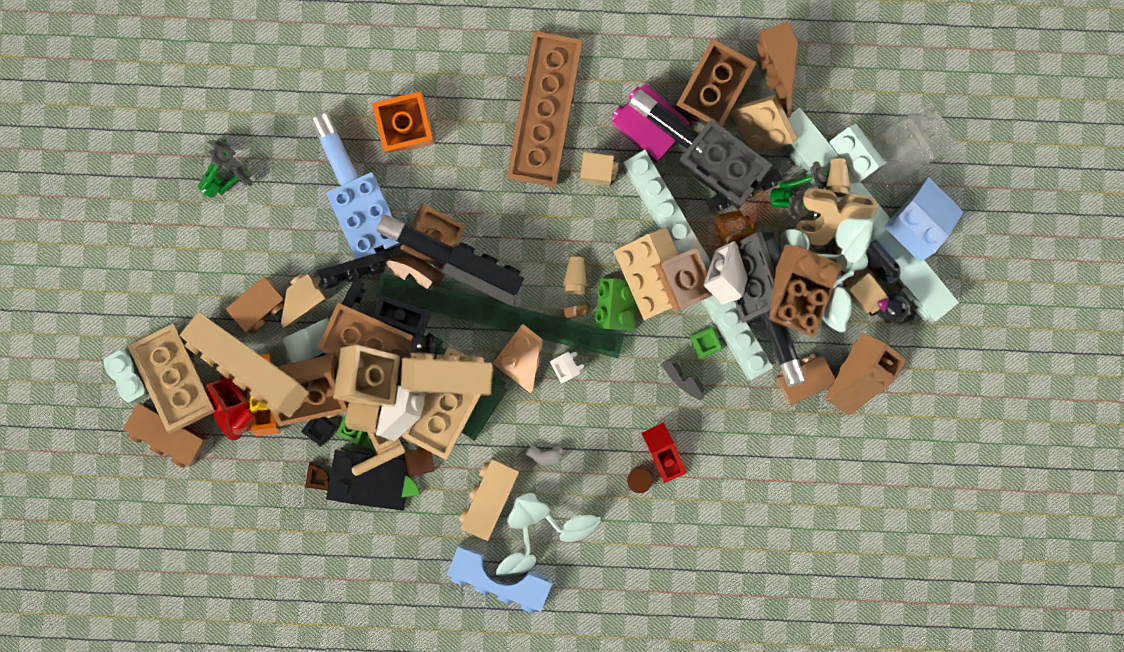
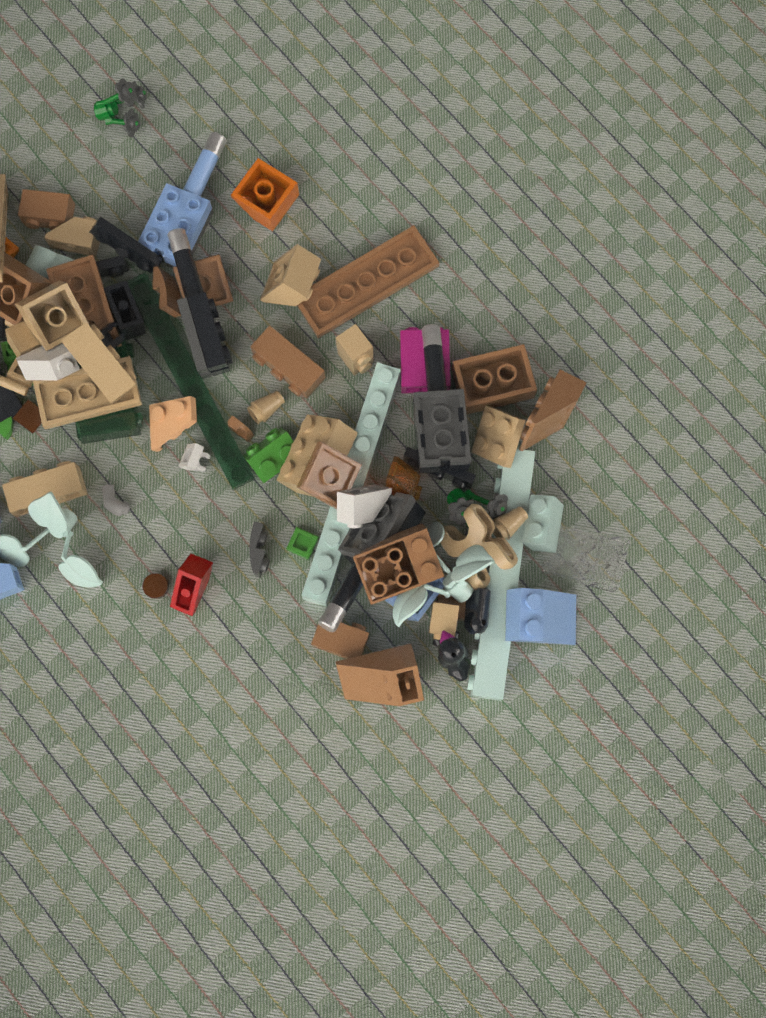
camera: 45 degrees right, 10 degrees down
none -> medium nougat brick [250,325,326,399]
none -> tan slope [260,244,321,306]

